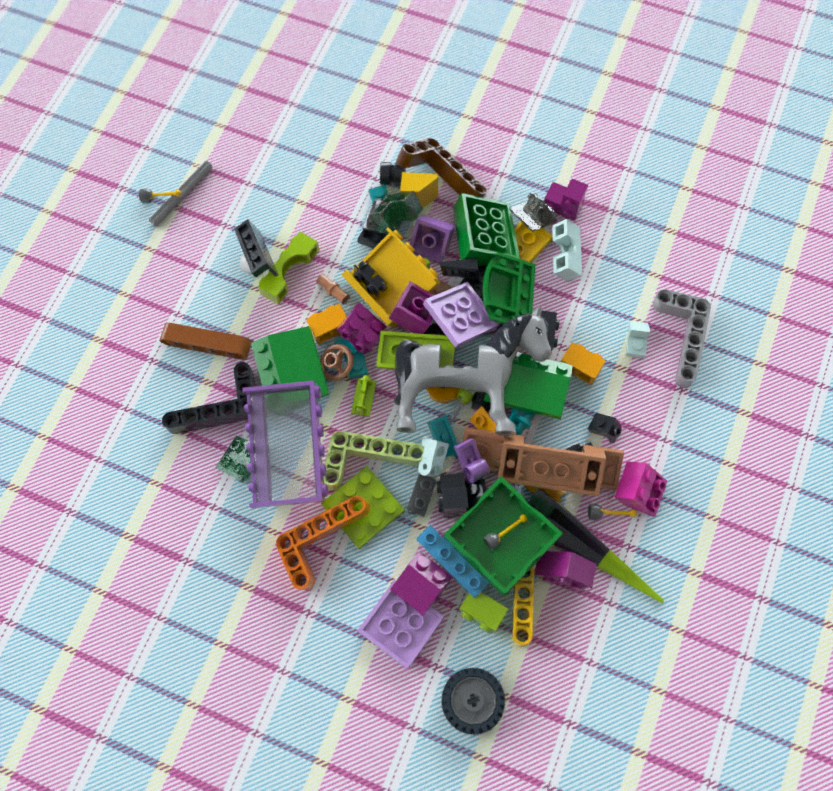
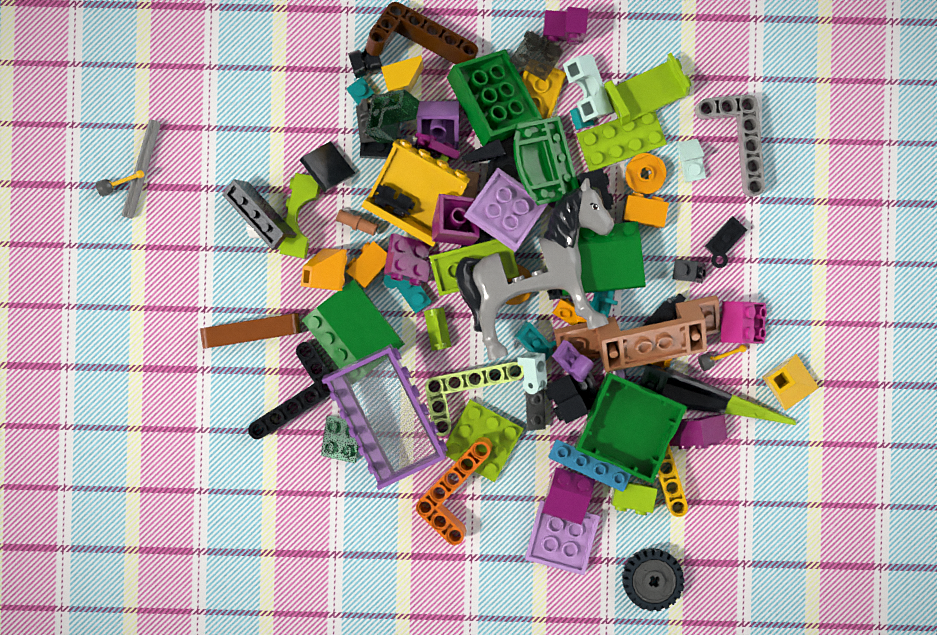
camera: 20 degrees left, 20 degrees up
nougat piece [320,344,353,381] -> none
lime hinge [449,388,474,425] -> none
hinge [483,514,528,552] -> none
none -> black tile [300,141,355,193]
none -> light orange slope [301,248,347,291]
none -> magenta hinge [415,132,460,160]
none -> teal plate [570,108,595,130]
none -> lime plate [576,111,667,171]
none -> lime panel [604,53,692,126]
none -> light orange plate [625,153,667,195]
none -> black hinge [703,216,748,268]
none -> yellow slope [762,354,819,411]

